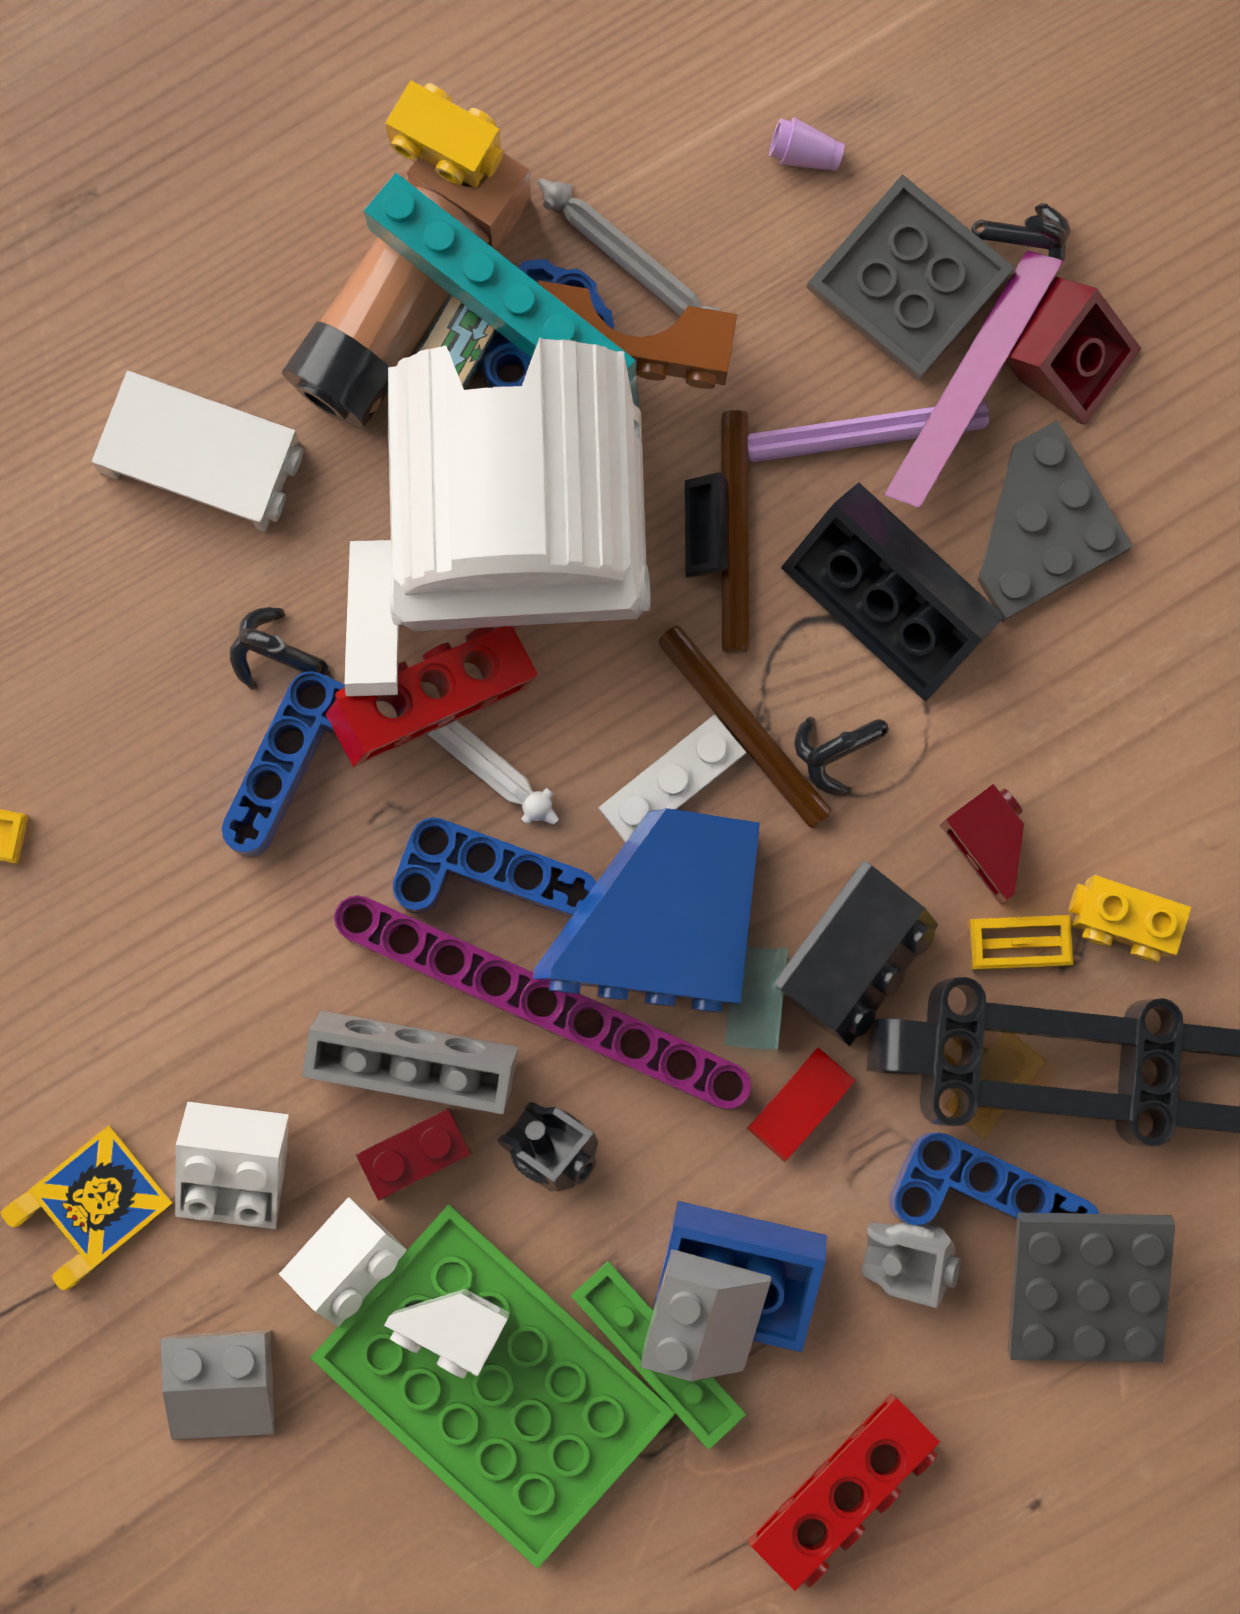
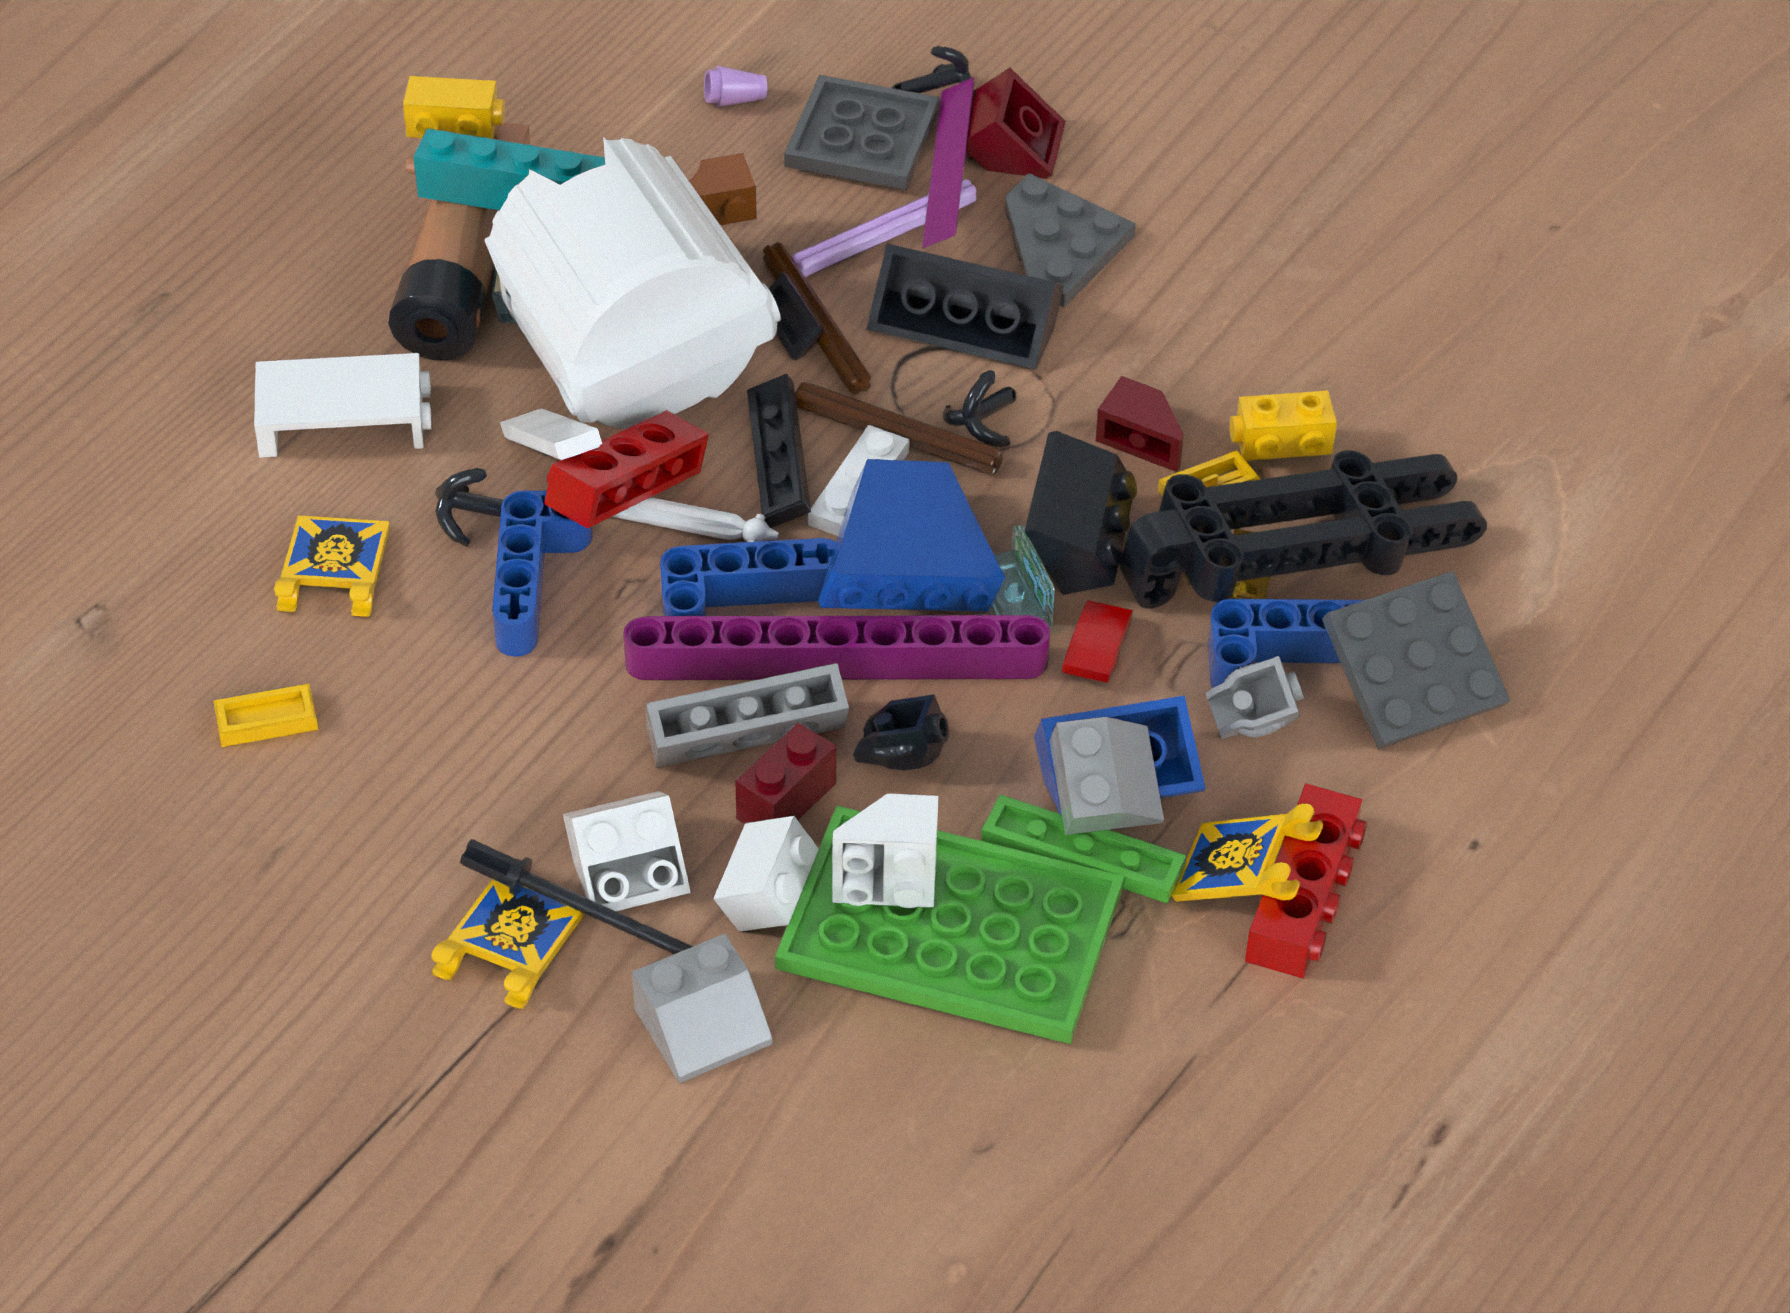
camera: 20 degrees left, 35 degrees down
none -> flag [274,515,390,617]
none -> black piece [460,839,693,954]
none -> black tile [747,374,811,528]
none -> flag [1172,804,1323,902]

